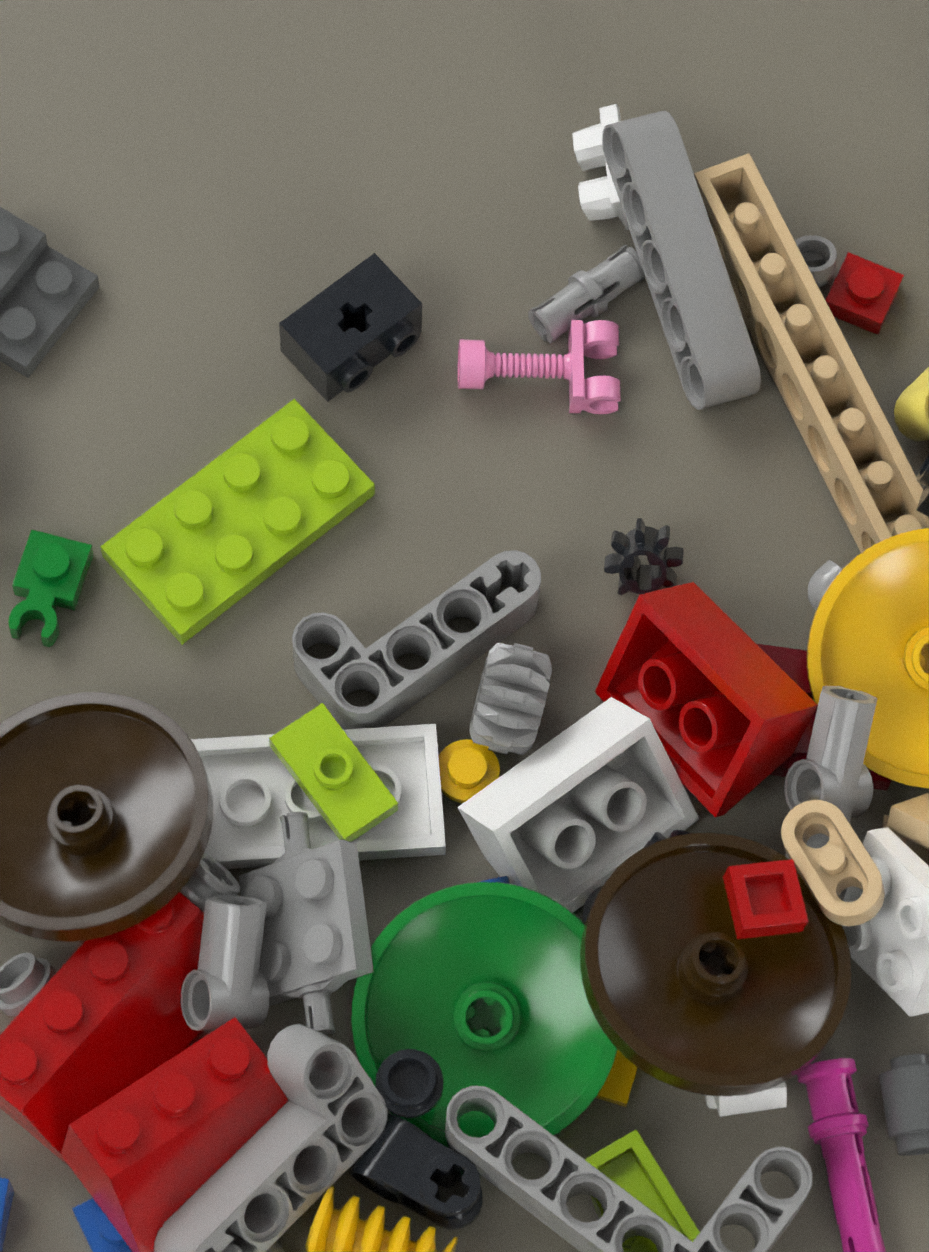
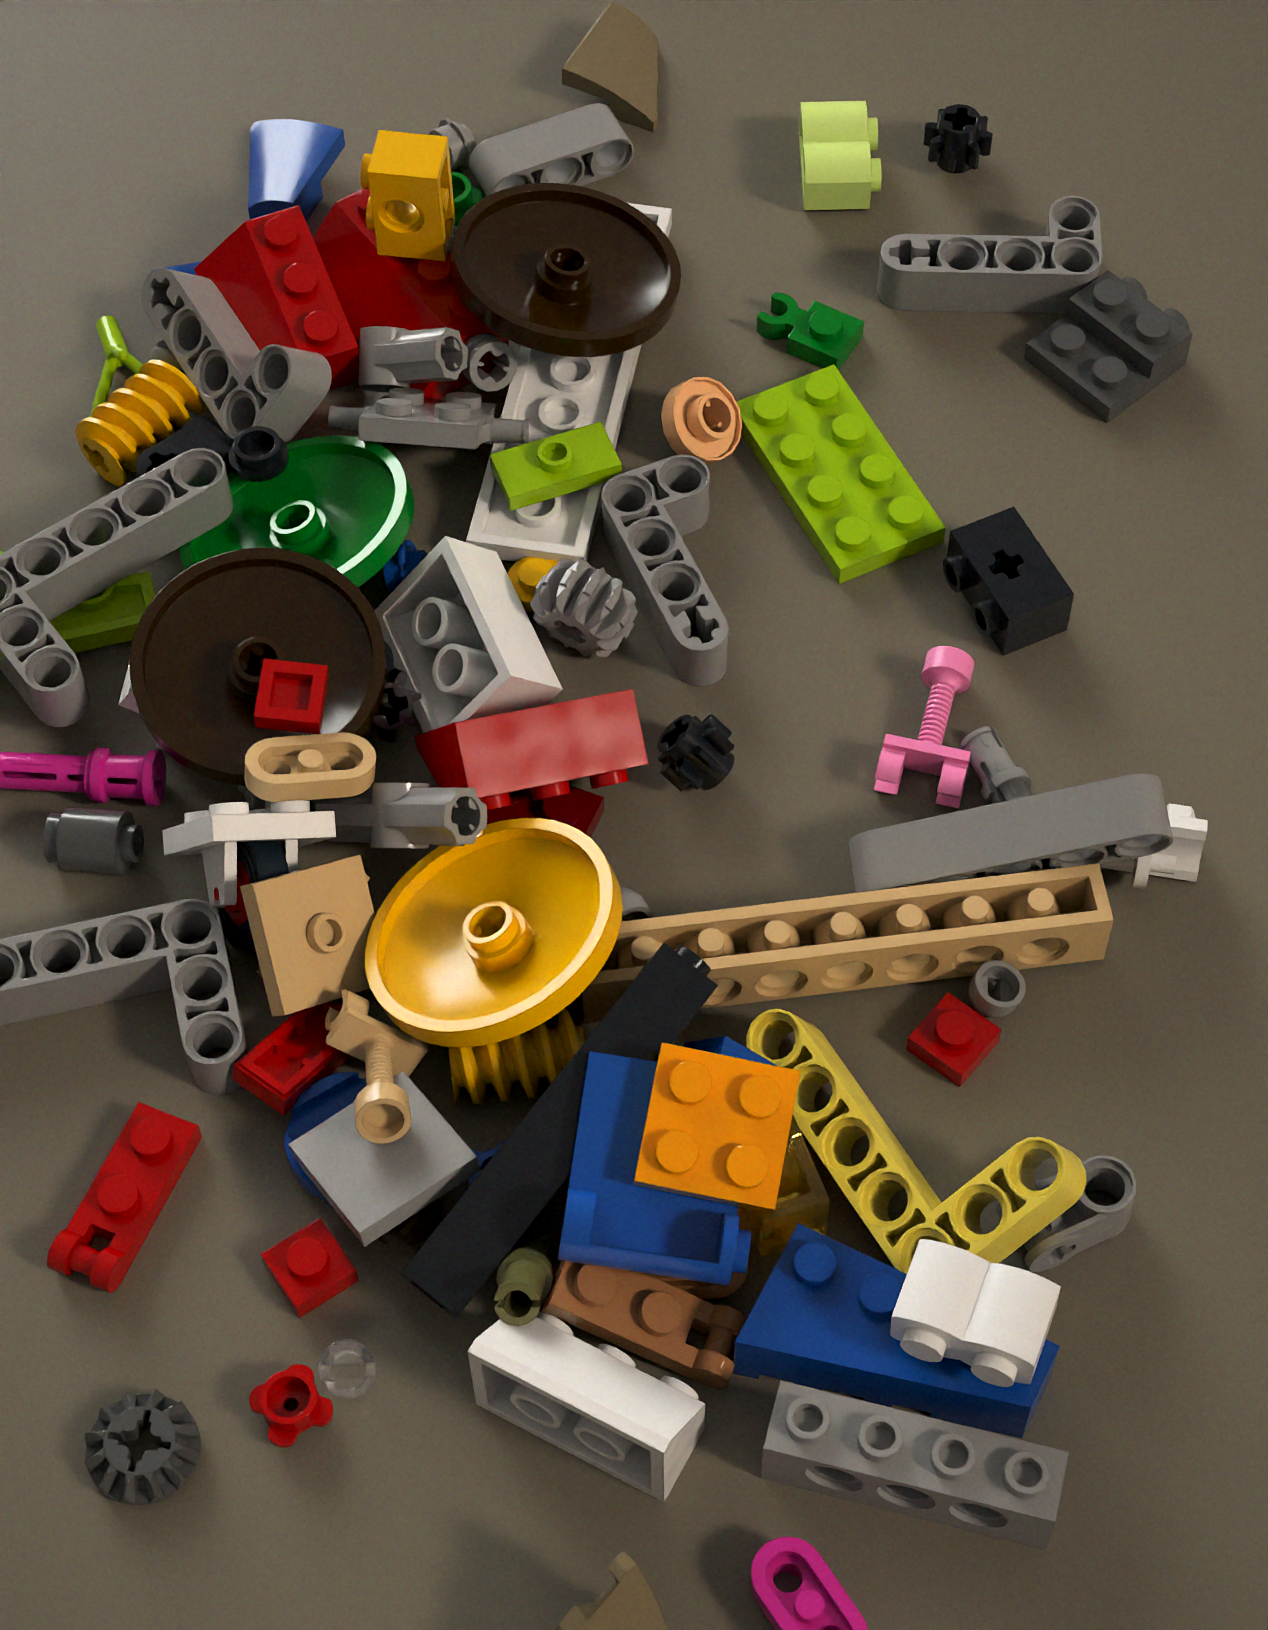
camera: 110 degrees right, 10 degrees down
none -> yellow brick [360,130,455,261]
none -> light nougat plate [661,377,742,464]

